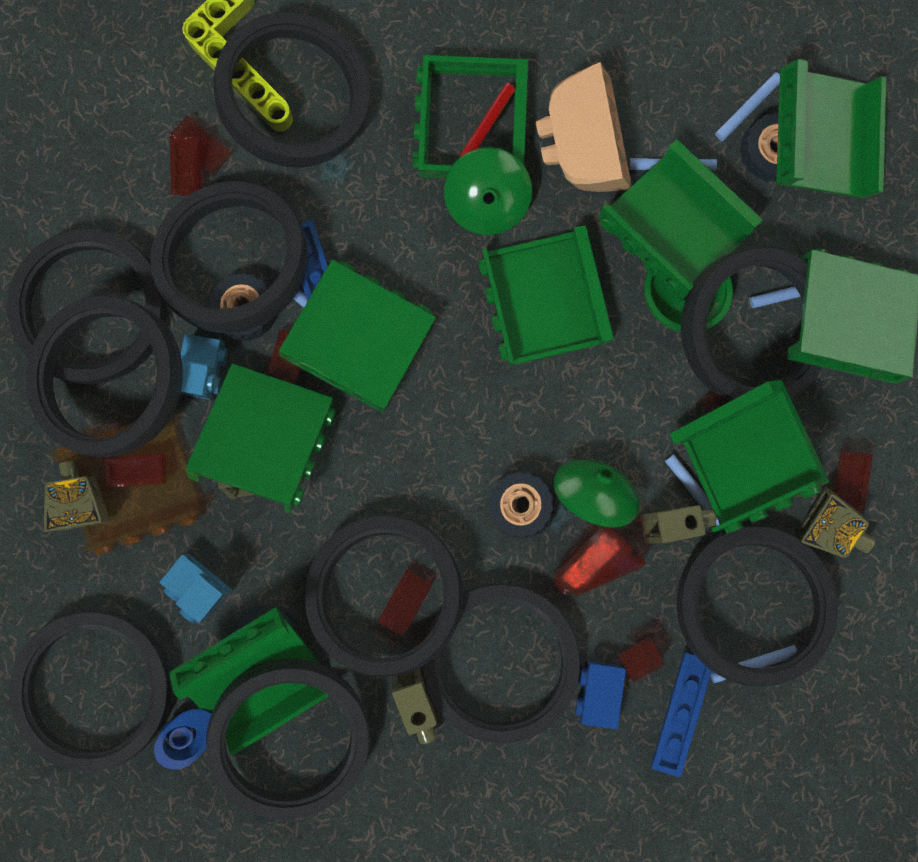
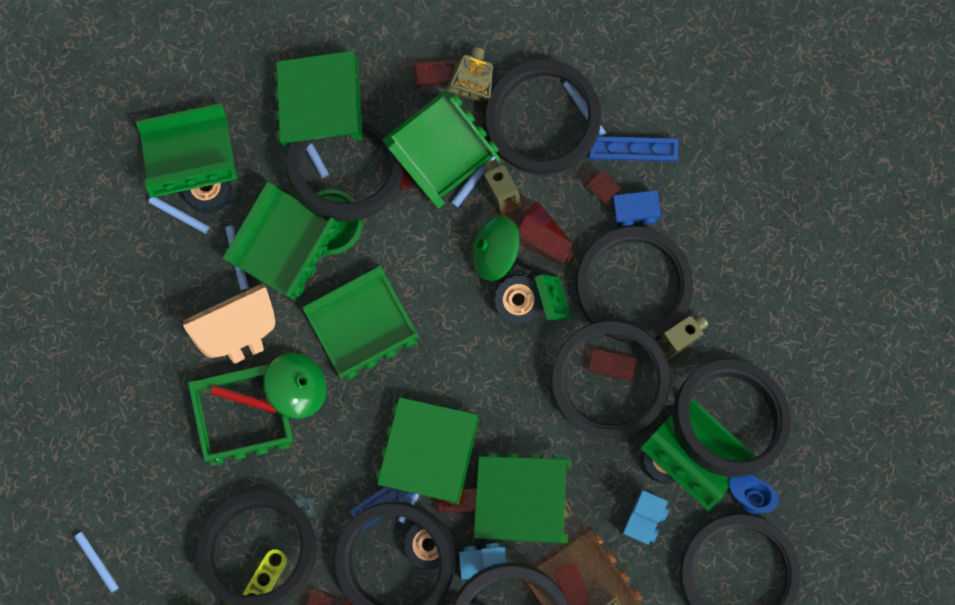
camera: 105 degrees left, 5 degrees down
none -> green plate [535,275,571,321]

